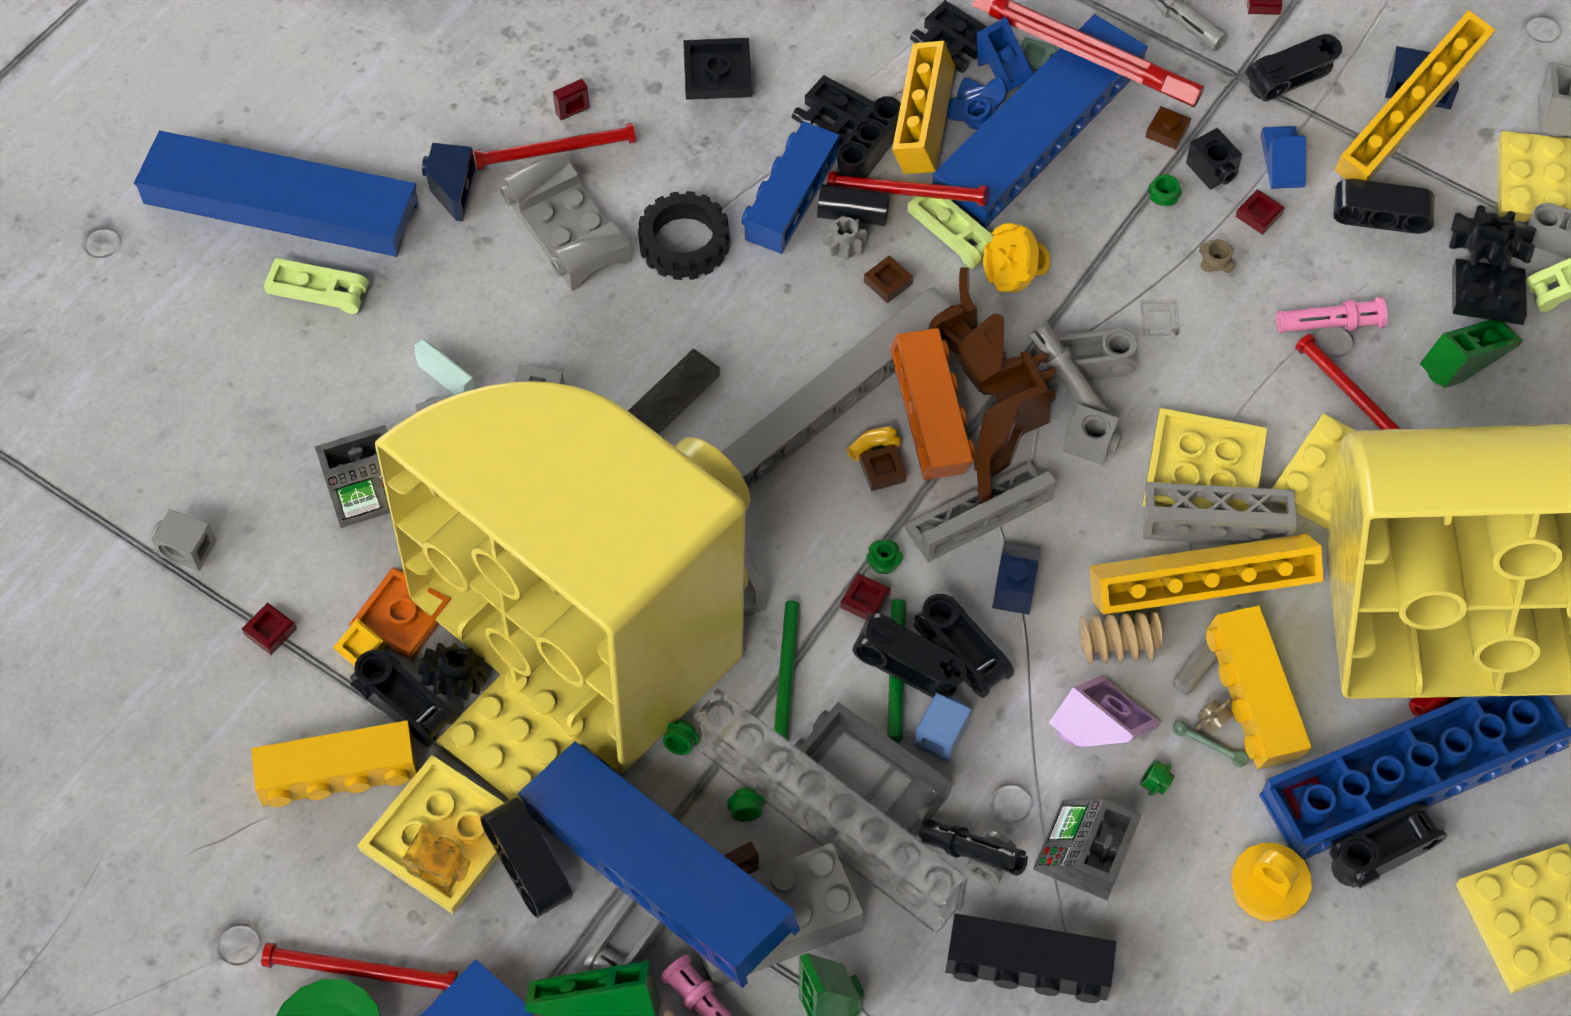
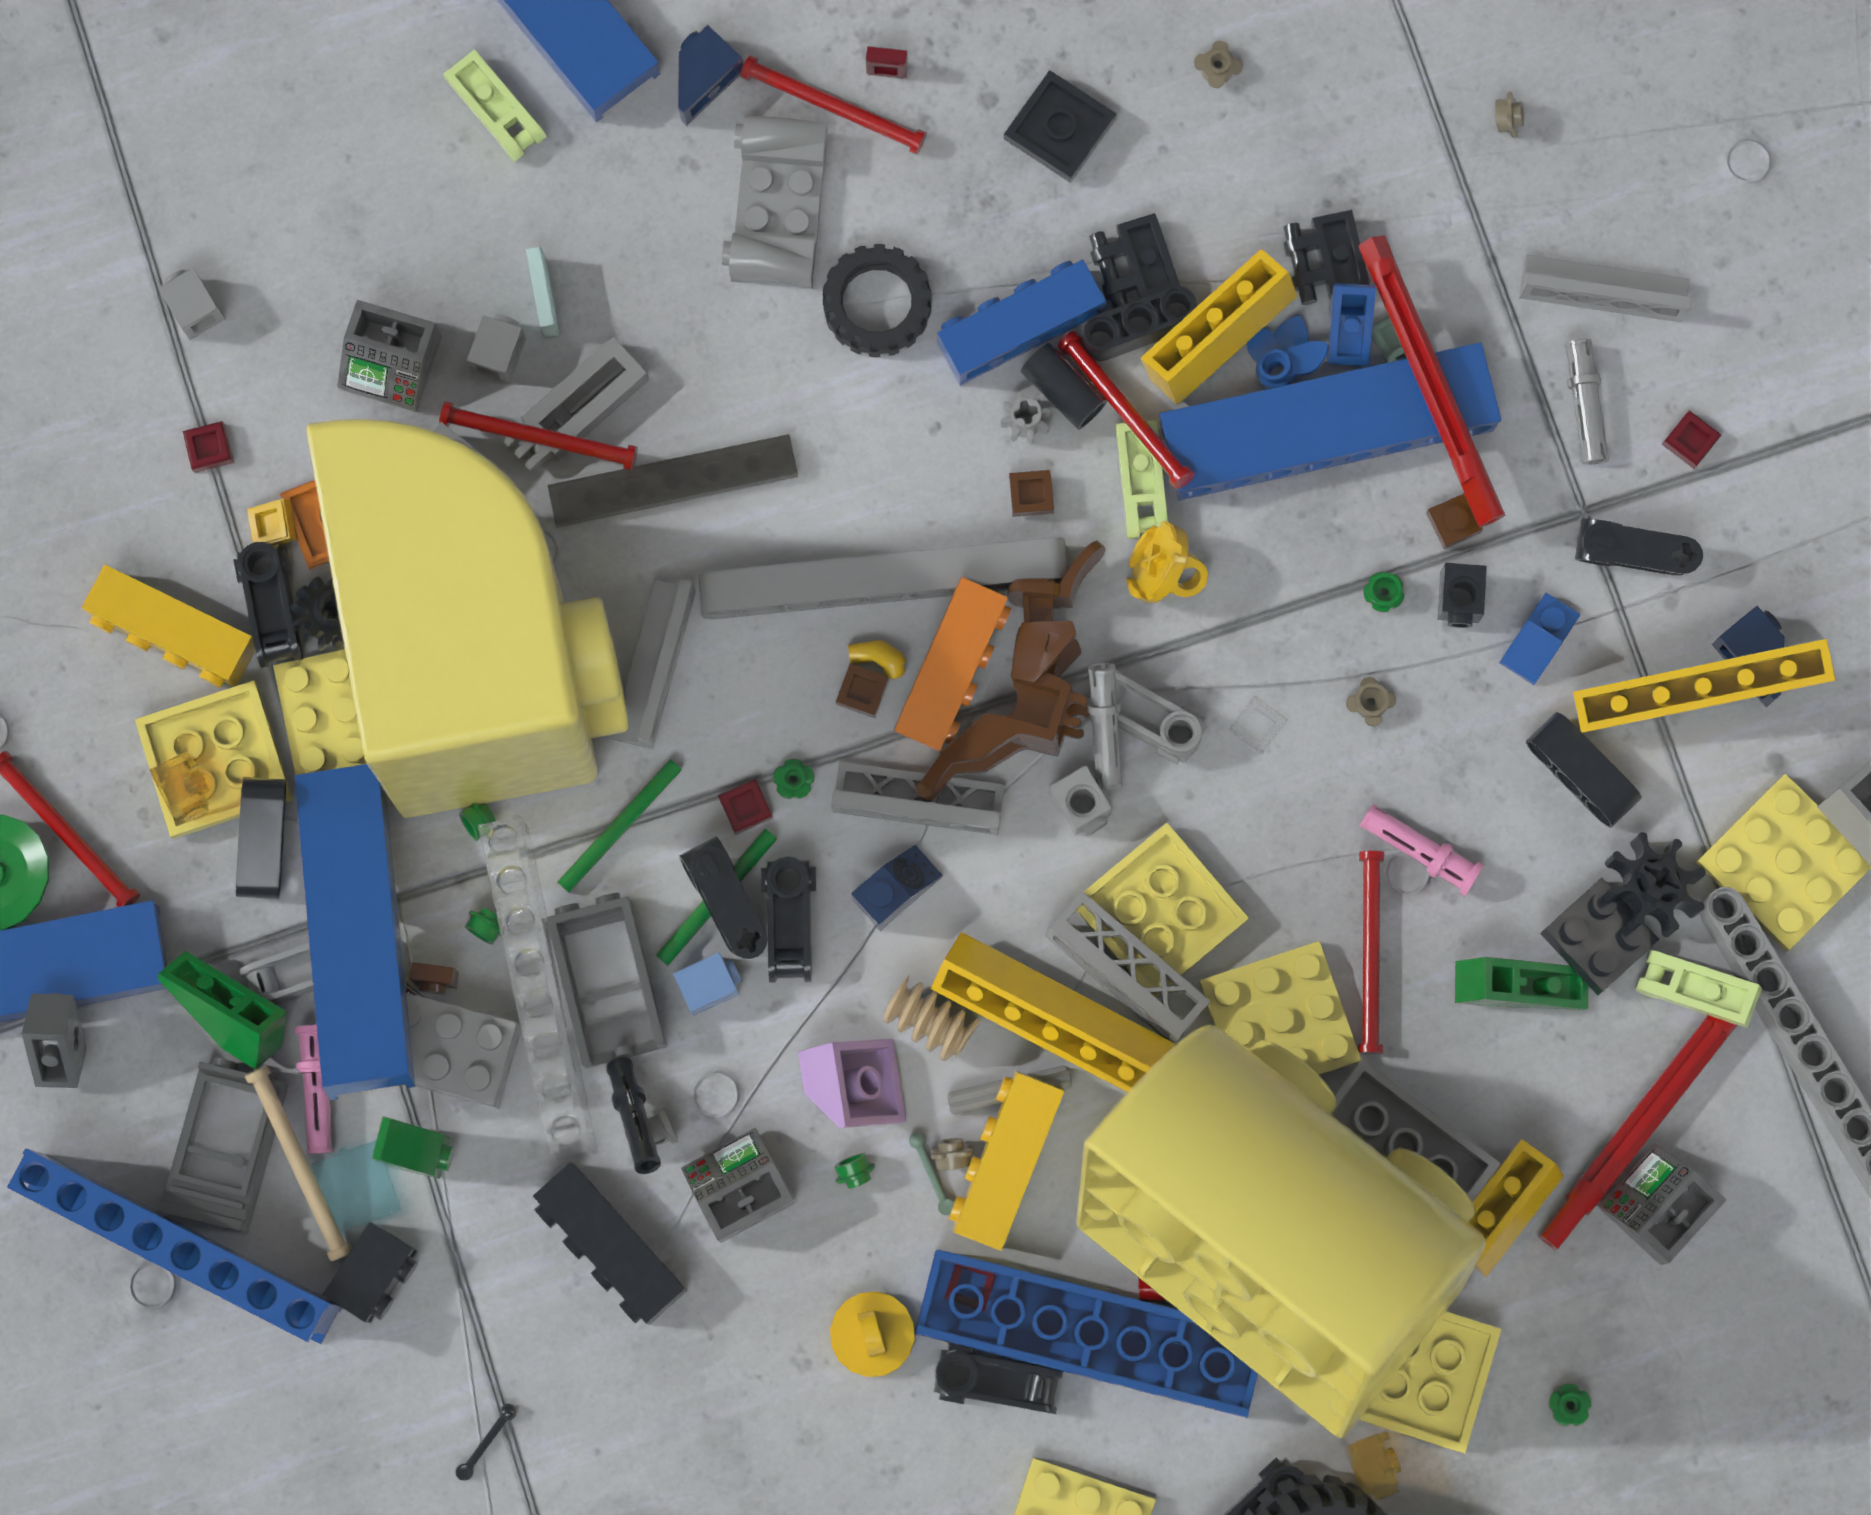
camera: 40 degrees right, 20 degrees up
dark red tile [1235,189,1285,235] -> none

